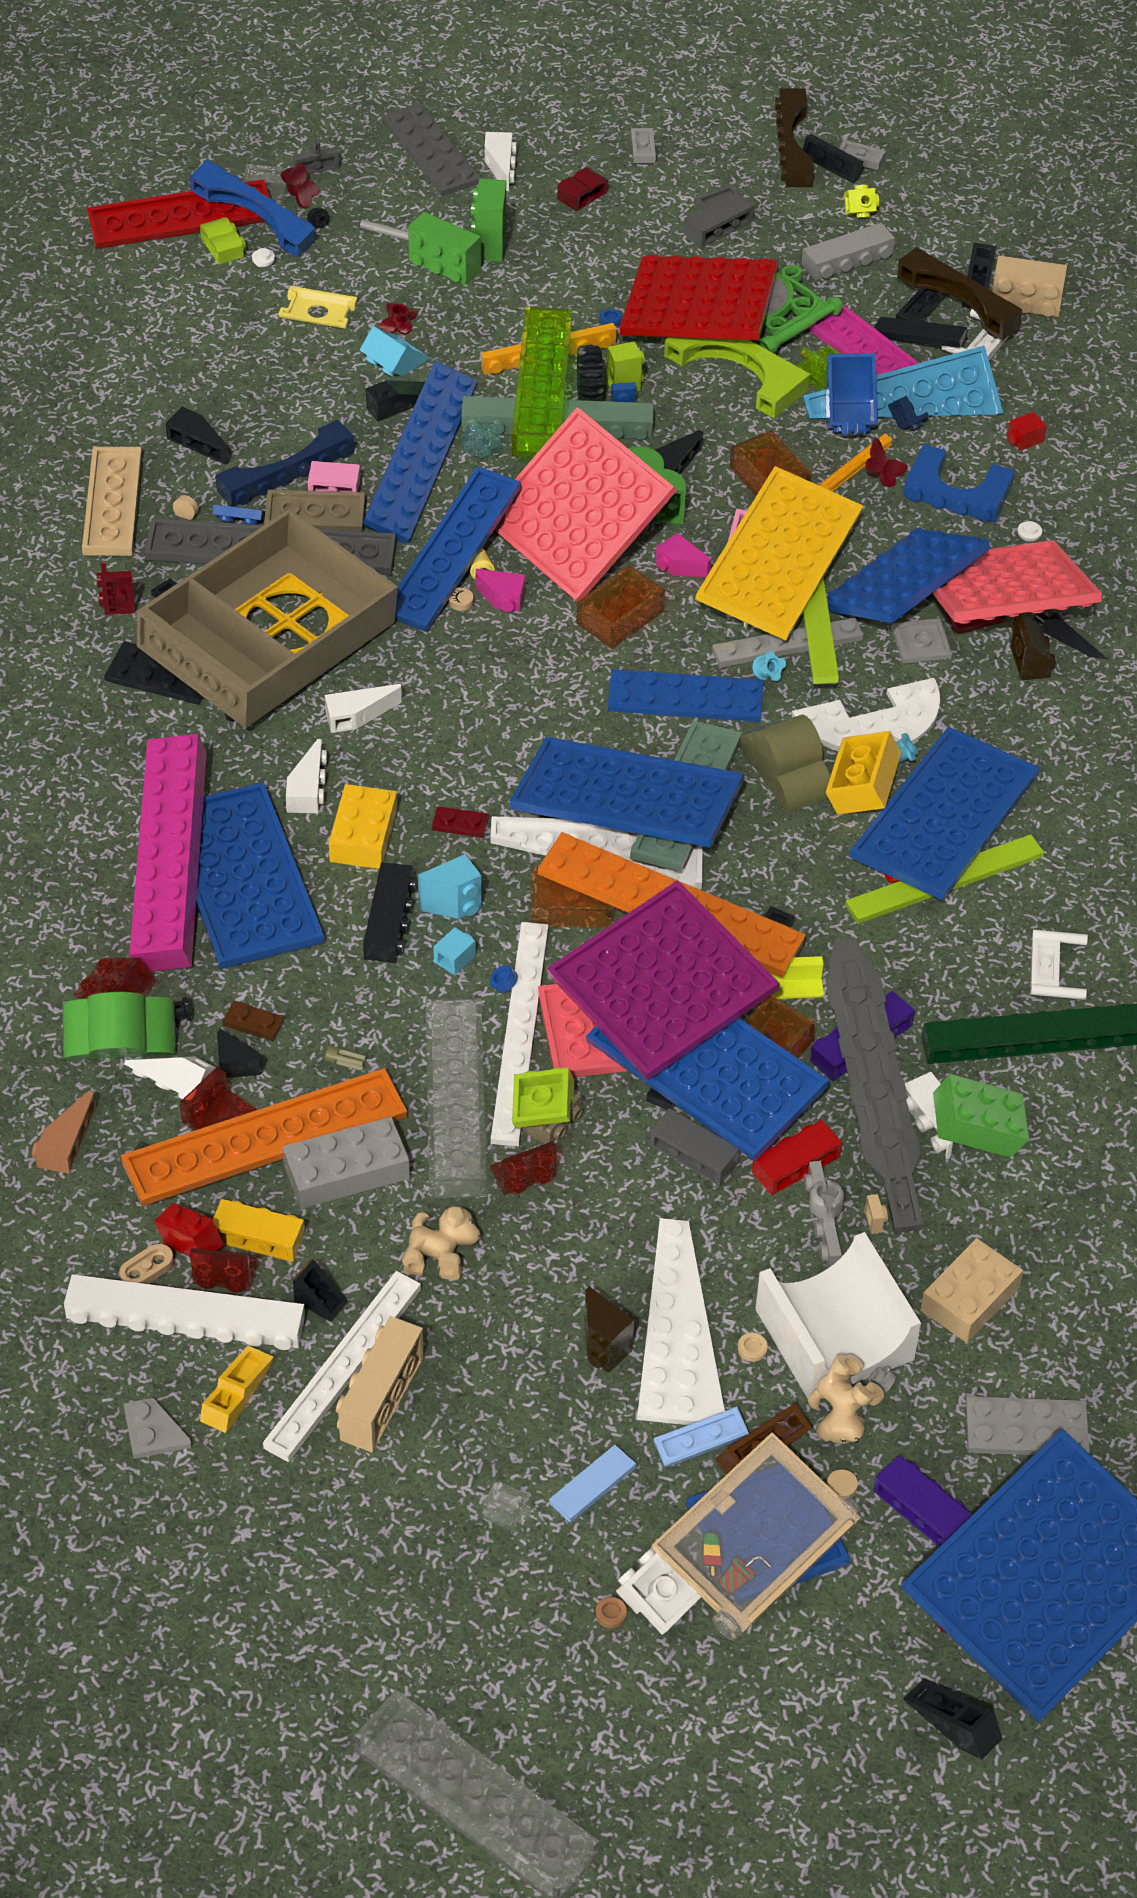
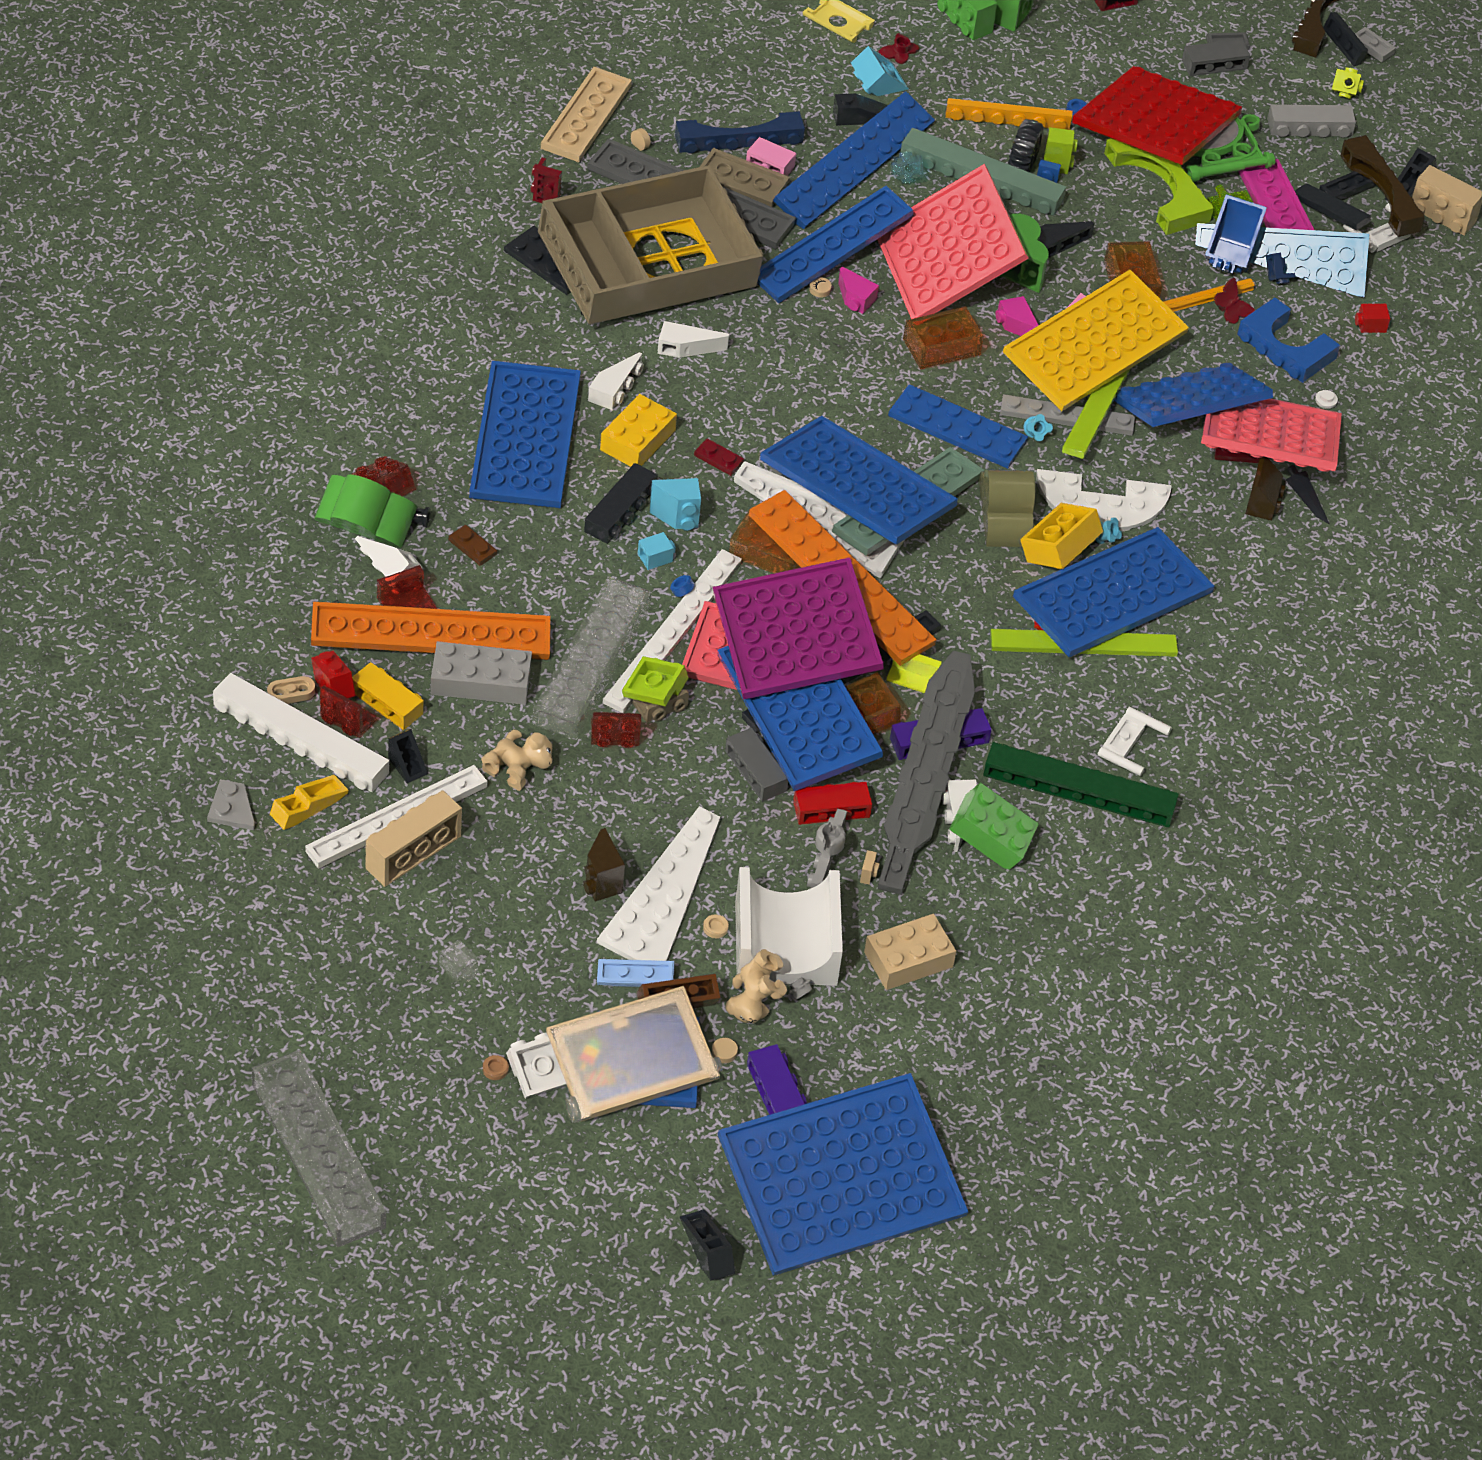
camera: 20 degrees right, 0 degrees up
nougat slope [32,1091,96,1174] -> none
dark pink brick [129,734,207,972] -> none
black slope [166,407,229,465] -> none
plate [213,505,265,525] -> none
black slope [217,1029,264,1078] -> none
olive piece [325,1045,367,1071] -> none
light yellow cone [470,549,495,579] -> none
clear neon green brick [511,306,572,457] -> none
light blue tile [549,1445,636,1523] -> none
light grey tile [891,618,952,663] -> none
light grey plate [965,1396,1090,1455] -> none

